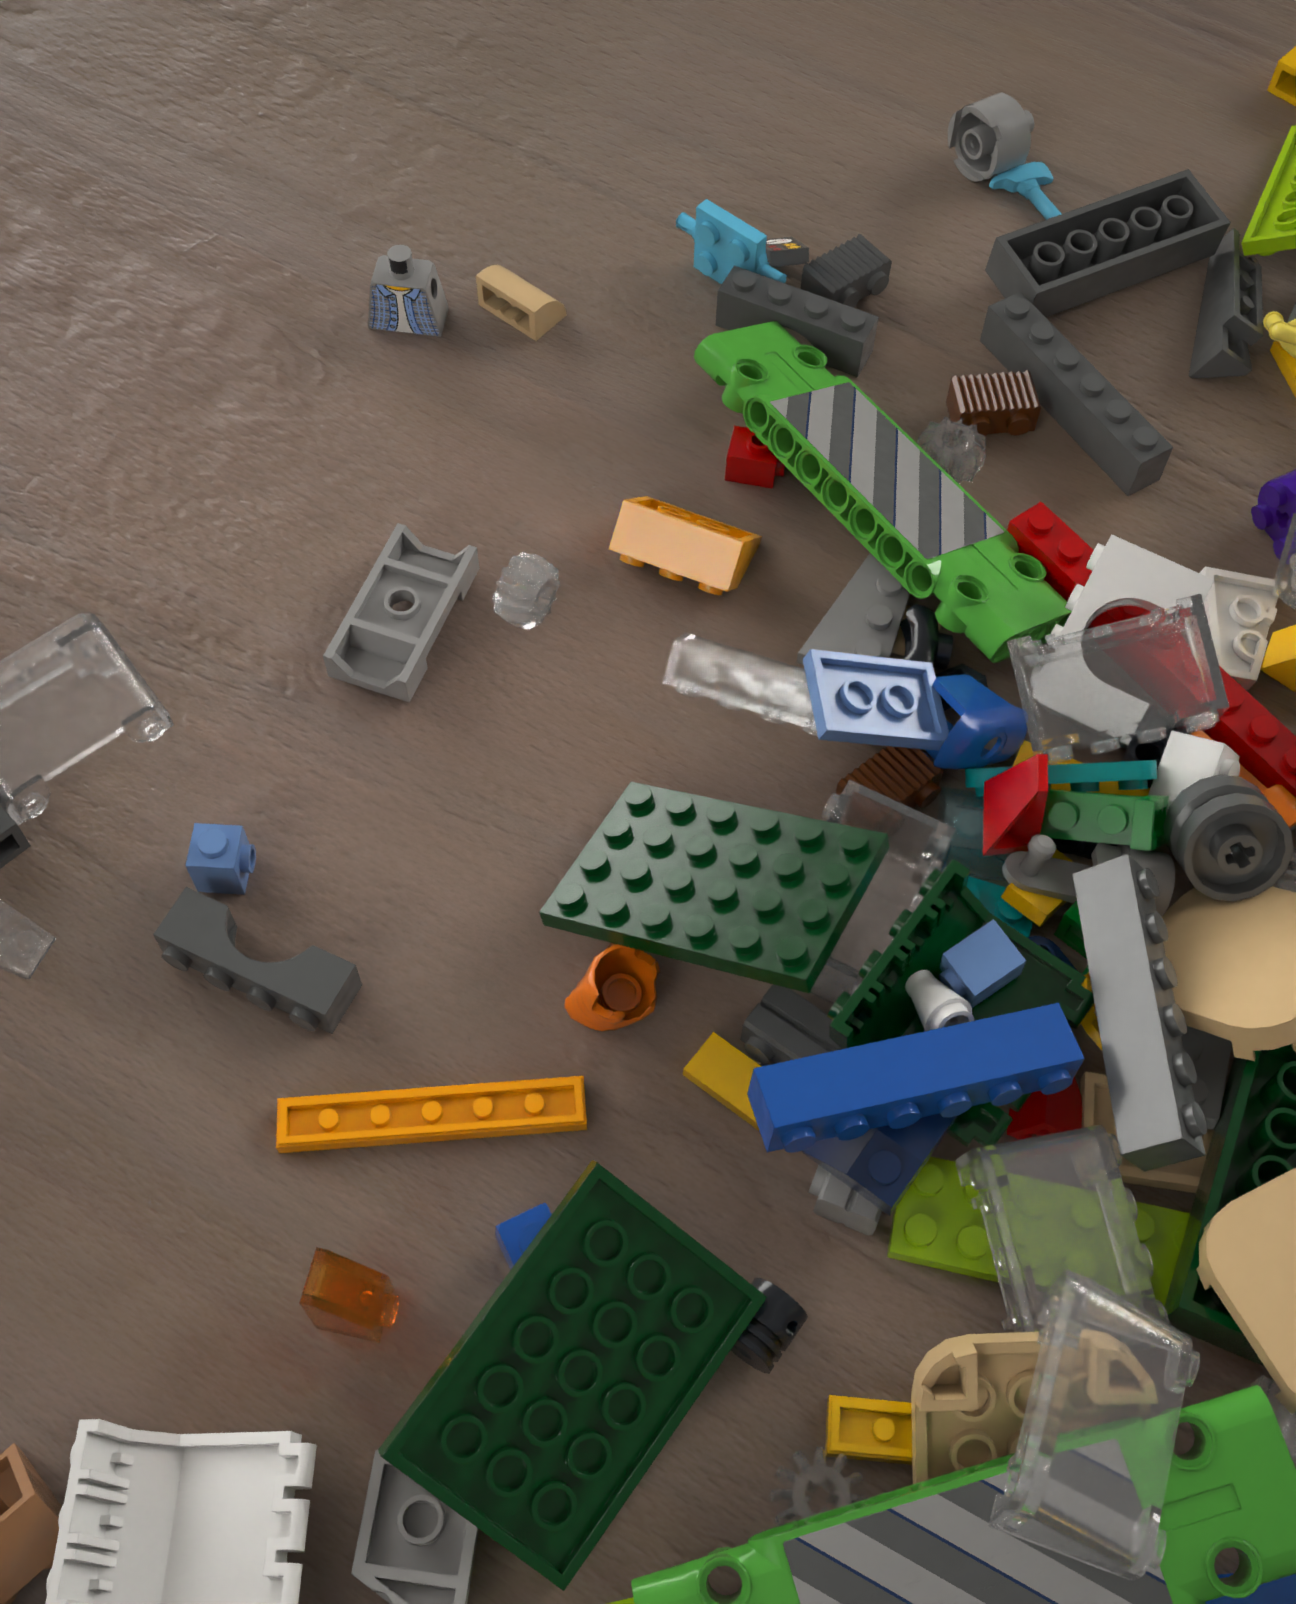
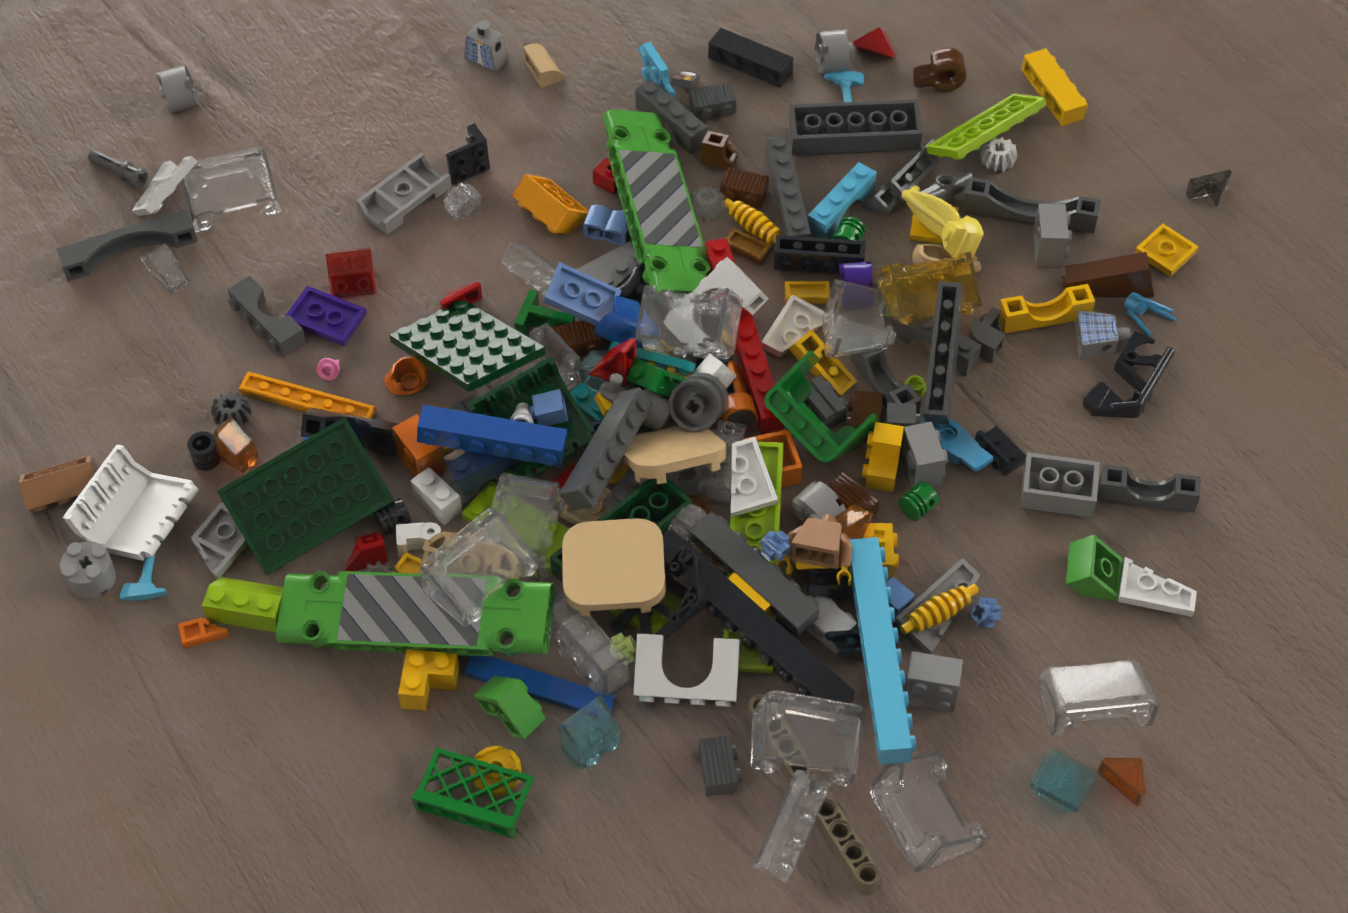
camera: 25 degrees right, 5 degrees down
medium blue brick [185,823,256,895] -> none
none -> black piece [187,431,221,471]
none -> dark grey gear [211,391,252,431]
none -> dark purple plate [285,286,367,346]
none -> black arch [301,408,398,453]
none -> bright pink plate [316,358,340,380]
none -> clear red slope [325,247,377,298]
none -> red slope [343,531,388,572]
none -> orange brick [392,414,446,477]
none -> white leg [396,522,441,557]
none -> white brick [410,467,462,525]
none -> red slope [440,282,482,309]
none -> black bracket [446,123,490,185]
none -> green bracket [514,289,575,336]
none -> medium blue brick [583,205,630,246]
none -> reddish brown brick [700,130,738,169]
none -> black brick [708,28,794,88]
none -> yellow piece [723,198,782,245]
none -> pearl gold tile [726,228,772,265]
none -> black brick [774,235,866,274]
none -> yellow tile [784,281,831,304]
none -> medium azure arch [808,162,877,239]
none -> green piece [832,217,866,241]
none -> red slope [853,26,896,59]
none -> reddish brown piece [913,47,966,92]

